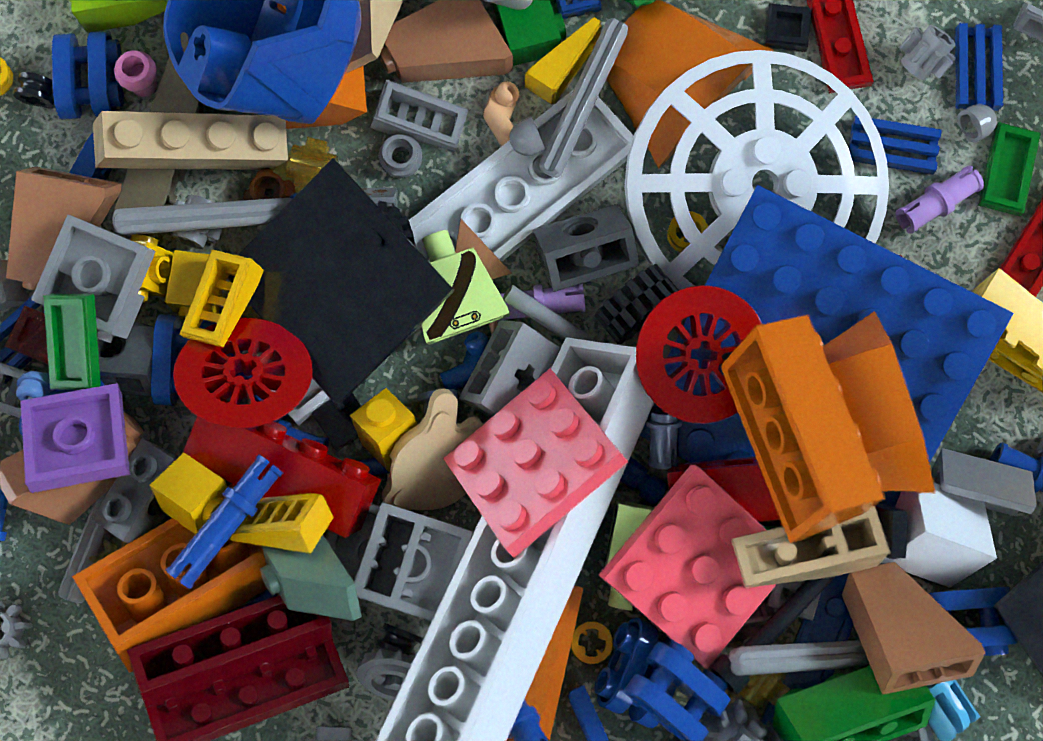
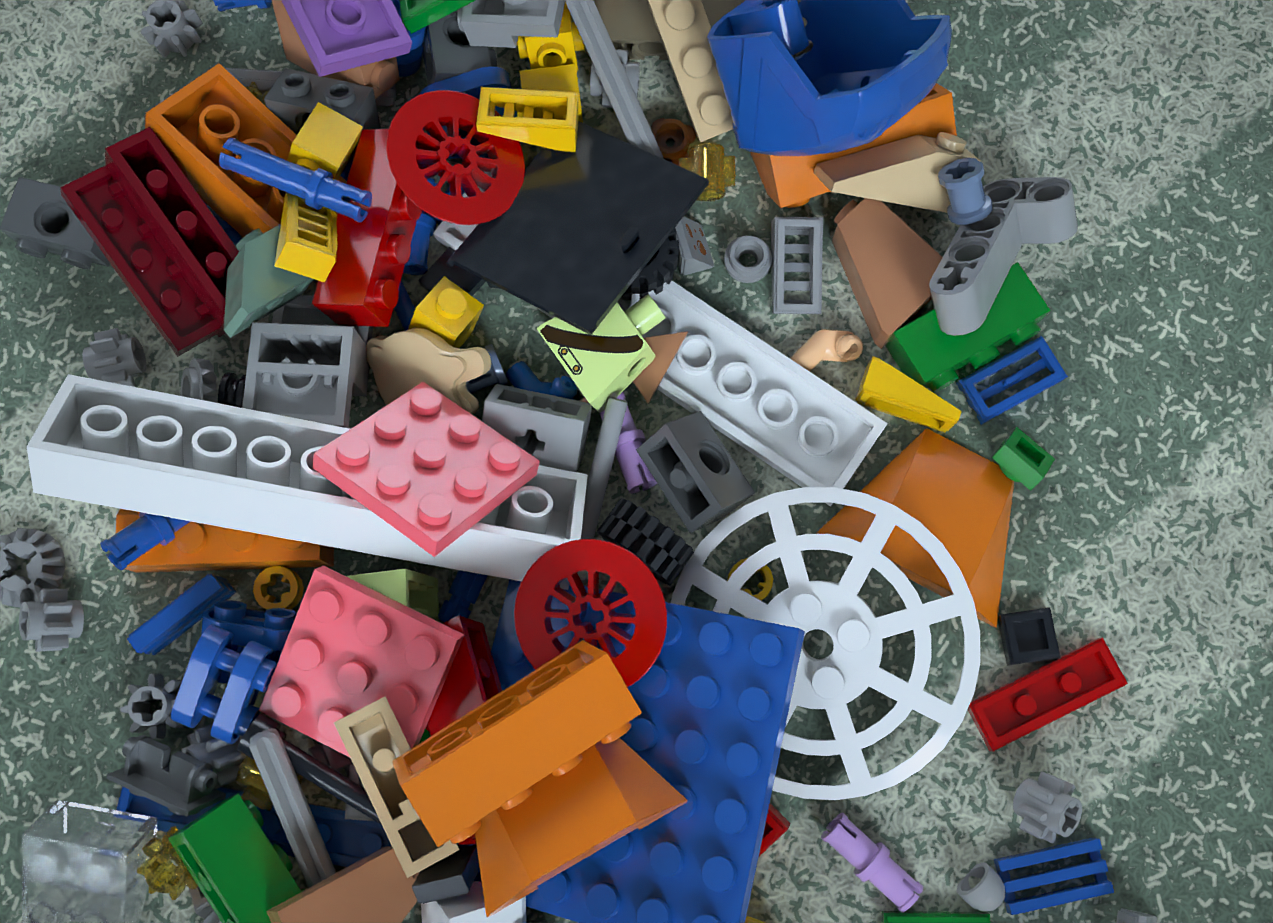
camera: 80 degrees right, 0 degrees up
light grey hinge [509,116,546,156] -> none
light grey axle [539,18,628,178] -> none
sand blue pin [645,407,683,469] -> none
blue tile [849,115,942,175] -> none

